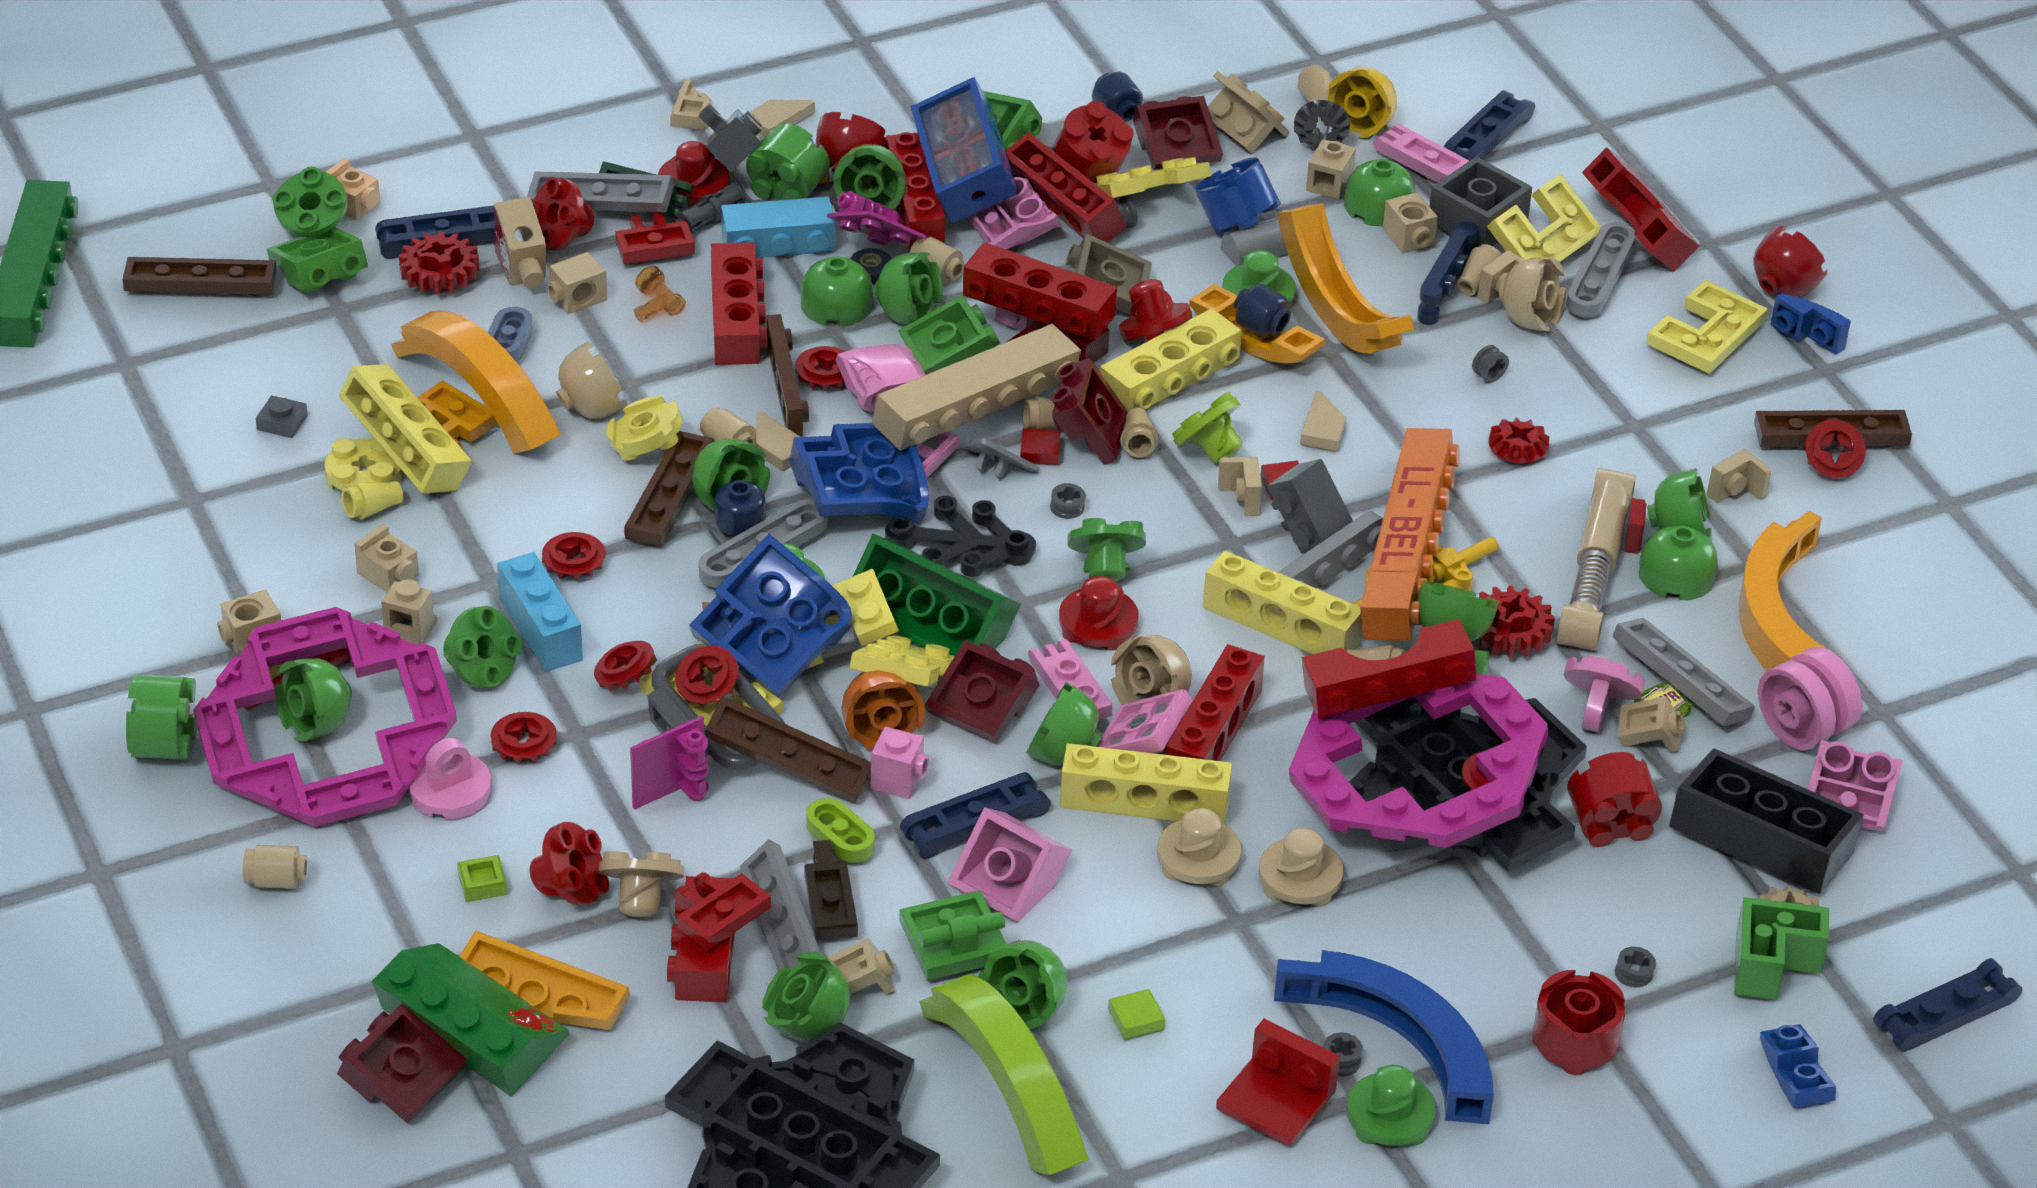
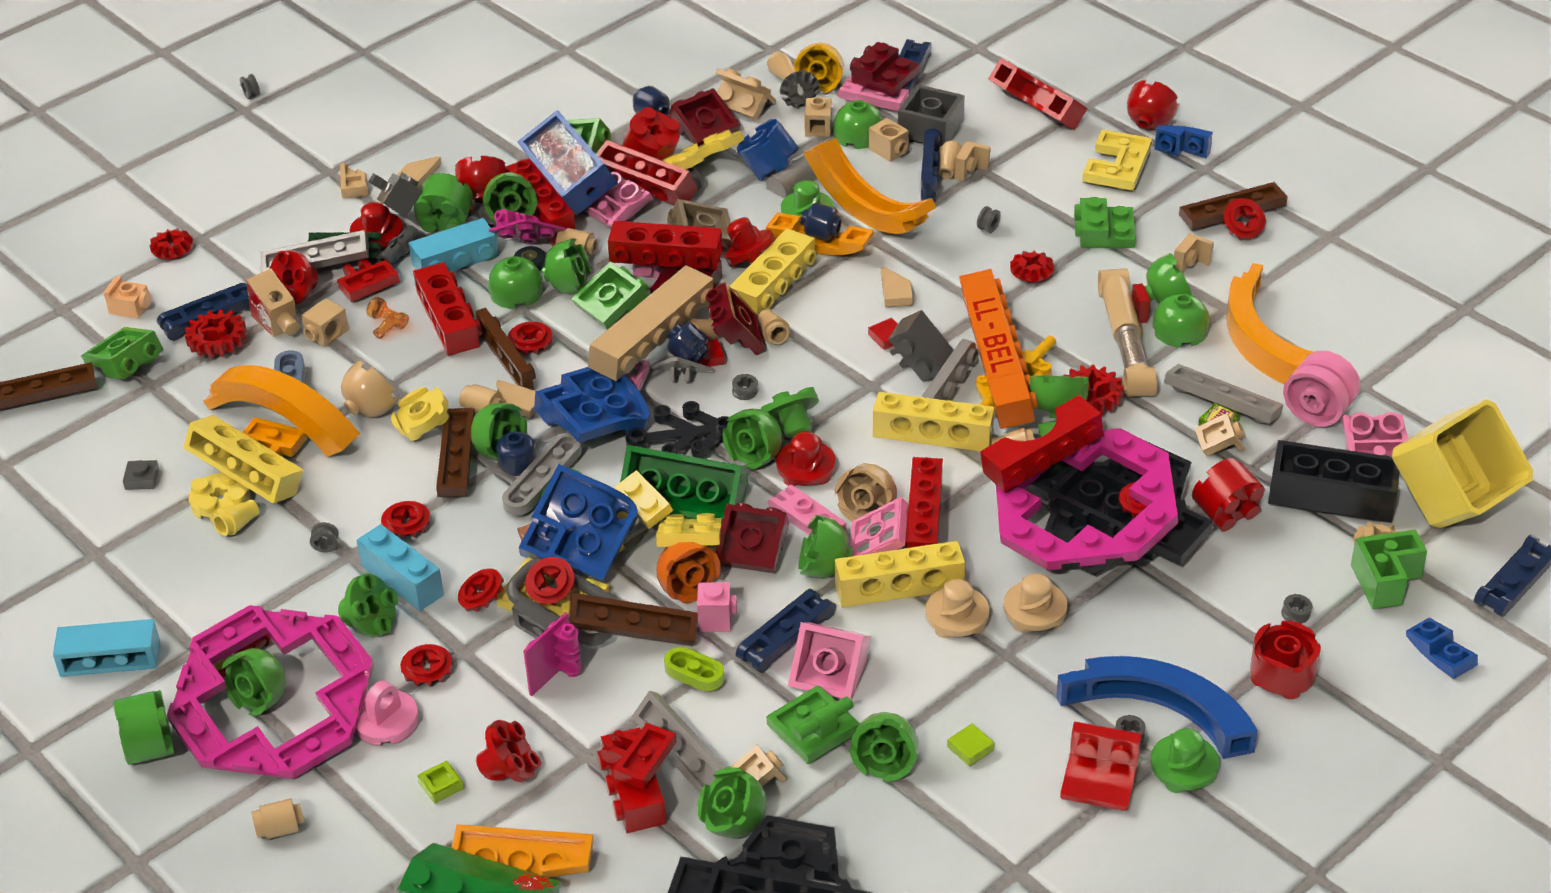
camera: 15 degrees left, 0 degrees up
tan brick [217,589,281,657] -> none
bright green plate [272,166,348,236] -> none
tan brick [354,524,419,592] -> none
tan brick [381,579,438,645] -> none
tan plate [598,851,685,918] -> none
dark brown hinge [804,840,858,940] -> none
bright pink slope [835,344,926,412] -> none
lime arch [919,974,1089,1175] -> none
lime plate [1172,391,1243,463] -> none
tan bracket [1218,456,1262,516] -> none
light yellow plate [1487,173,1602,262] -> none
tan cylinder [1499,257,1566,332] -> none
bright pink tile [1563,656,1646,733] -> none
light grey plate [1566,222,1636,318] -> none
none -> medium azure brick [53,619,160,677]
none -> red gear [149,228,193,259]
none -> dark grey bush [310,522,339,553]
none -> dark blue head [667,323,710,363]
none -> bright green cylinder [723,409,783,469]
none -> dark red plate [850,42,920,96]
none -> bright green plate [1074,197,1136,248]
none -> light yellow plate [1392,399,1533,529]

